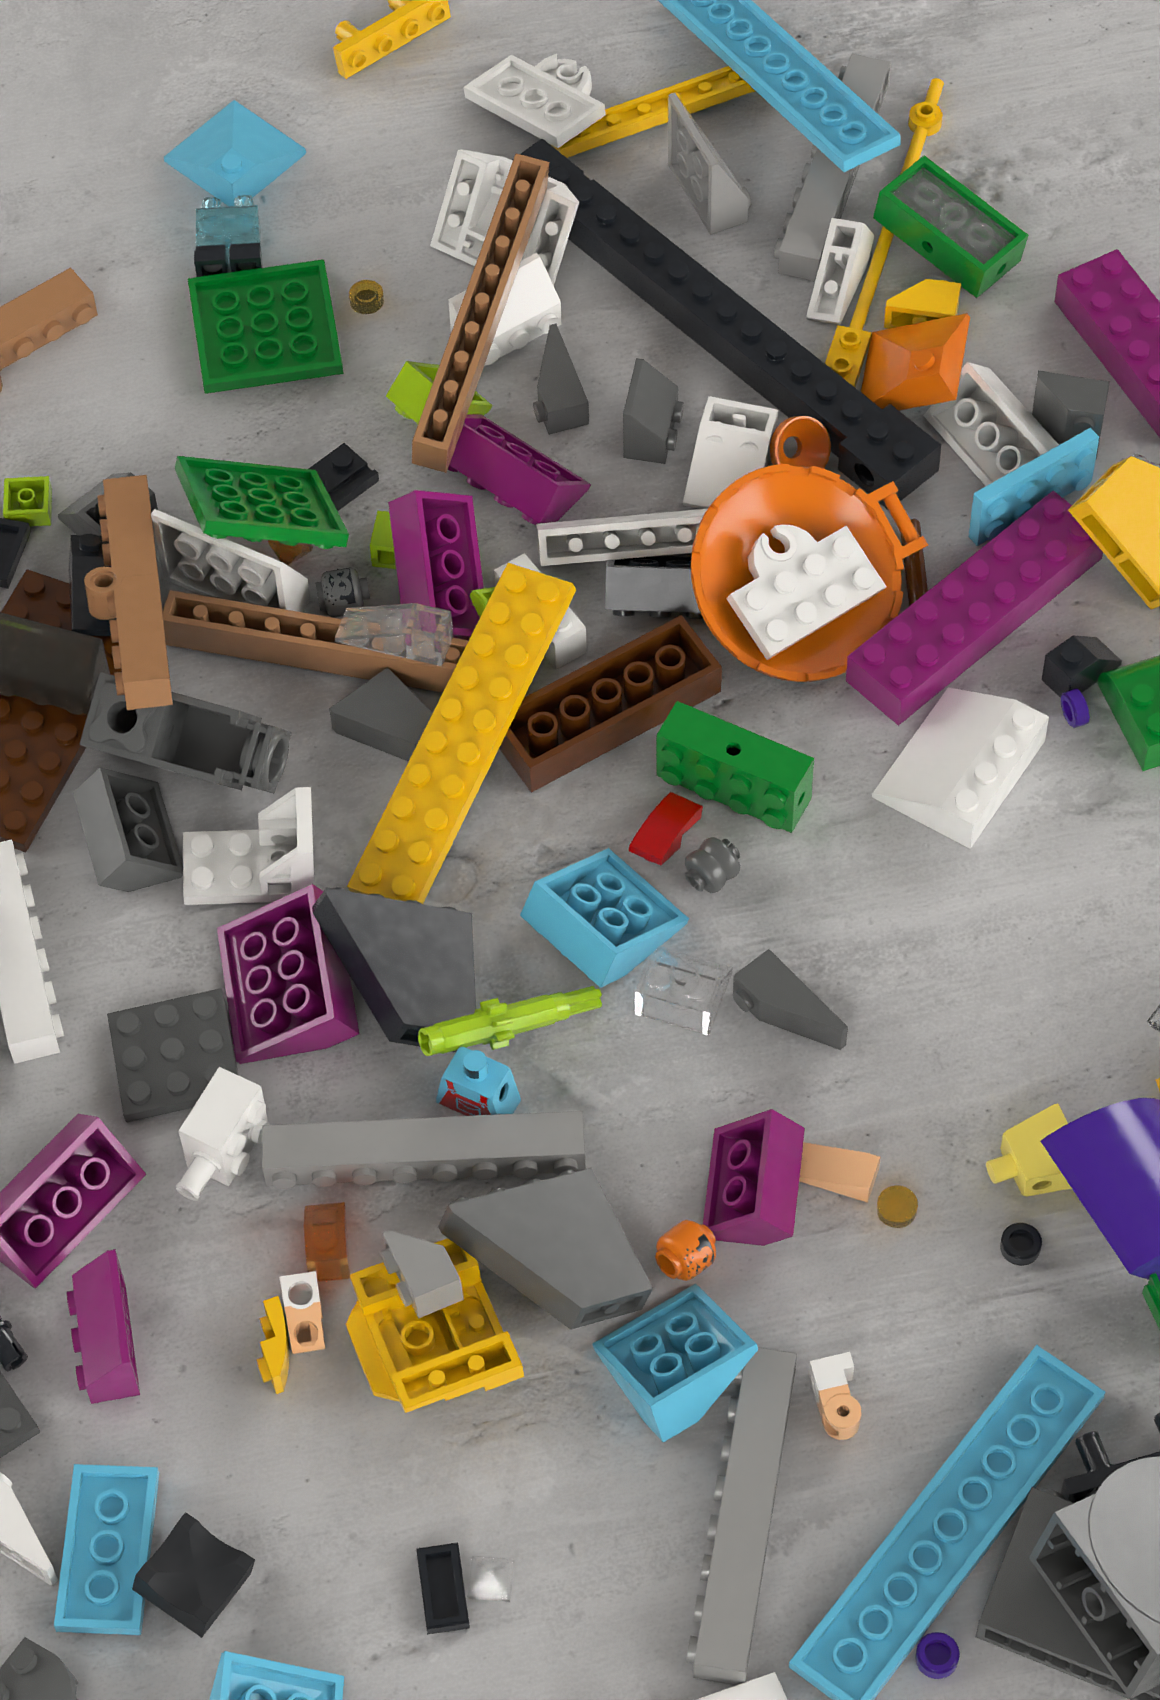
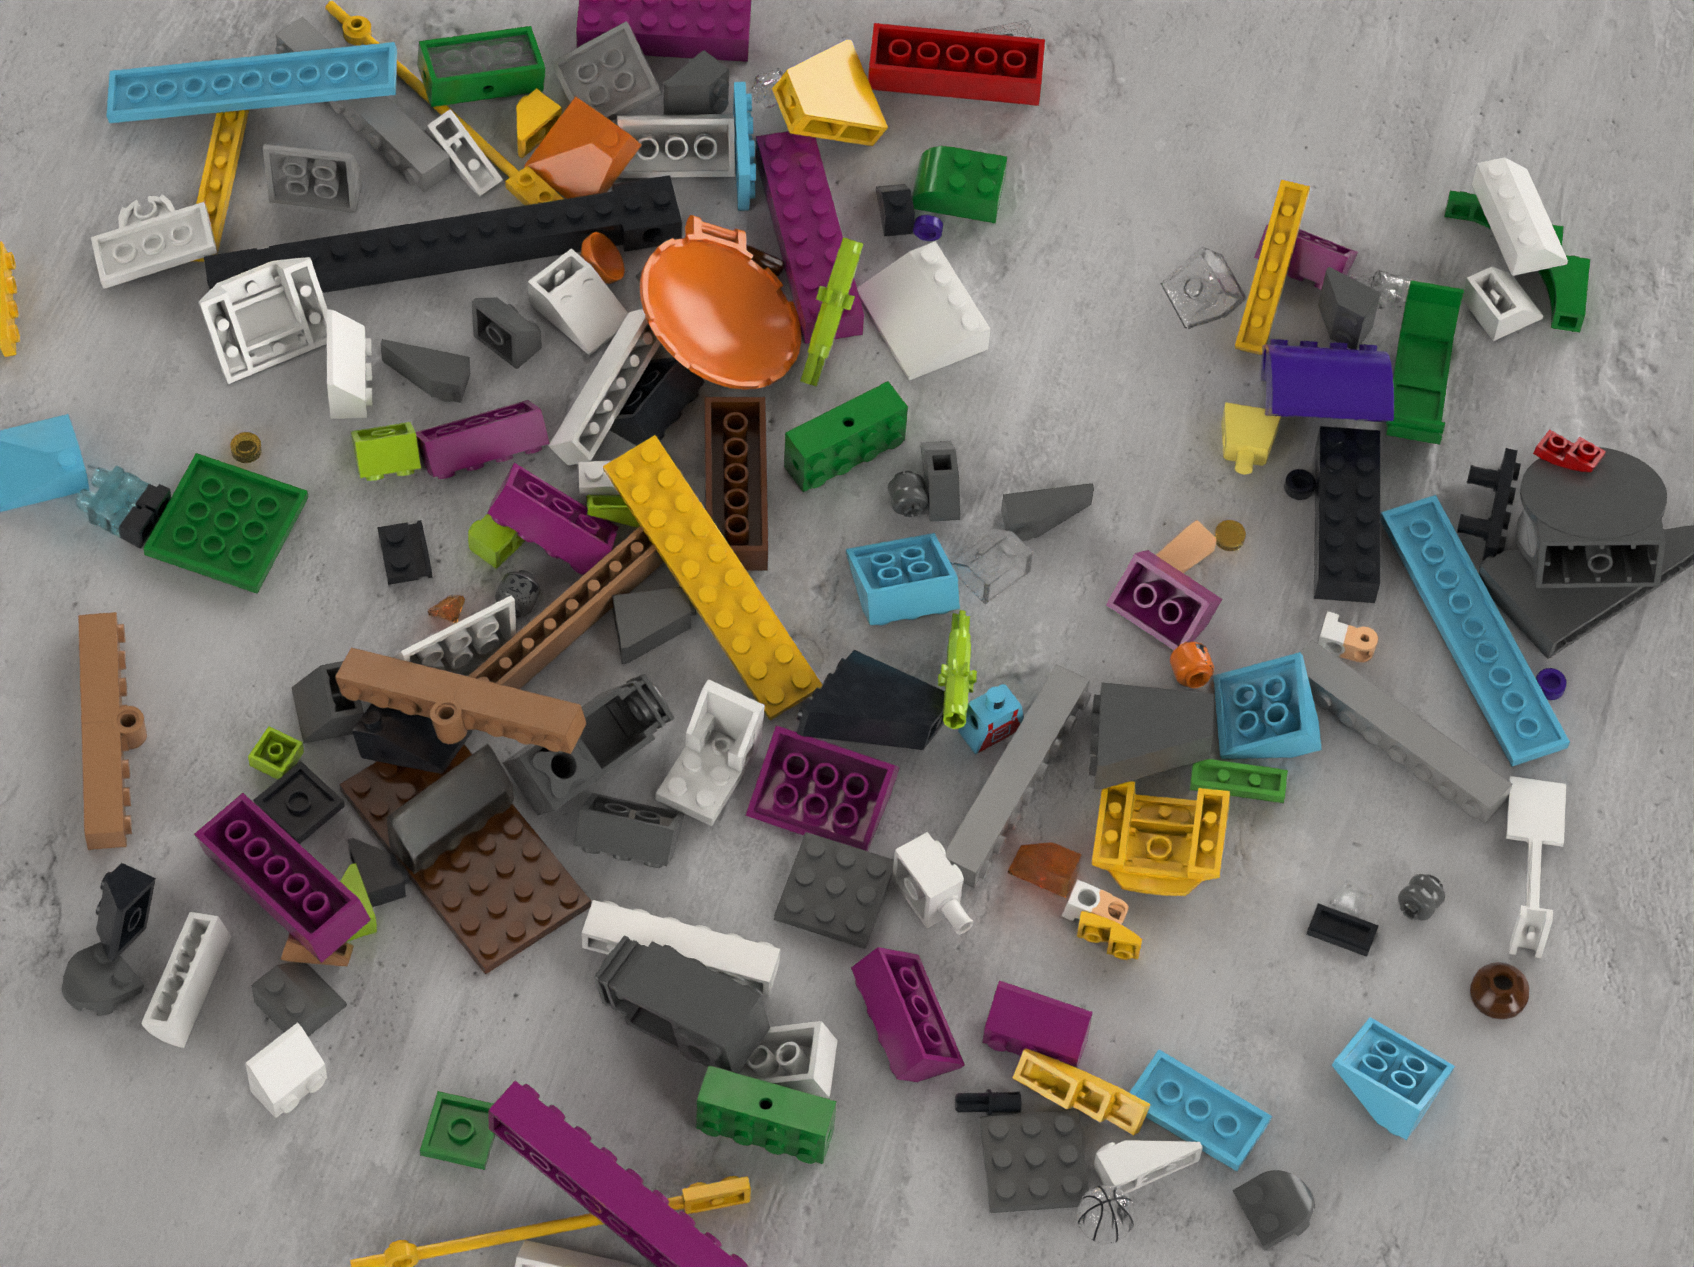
camera: 65 degrees left, 0 degrees up
black brick [132,1512,255,1638] -> none
green plate [174,456,349,549] -> none
clear slope [335,603,453,667] -> none
light grey slope [380,1230,464,1319] -> none
medium nougat brick [412,153,549,473] -> none
red slope [629,792,703,866] -> none
white plate [726,525,887,660] -> none
none -> light grey plate [551,21,662,121]
none -> lime piece [800,237,863,387]
none -> dark grey slope [920,441,960,522]
none -> yellow slope [1012,1049,1151,1135]
none -> bright green plate [1189,759,1288,803]
none -> black brick [1314,426,1380,603]
none -> dark grey piece [1398,874,1445,921]

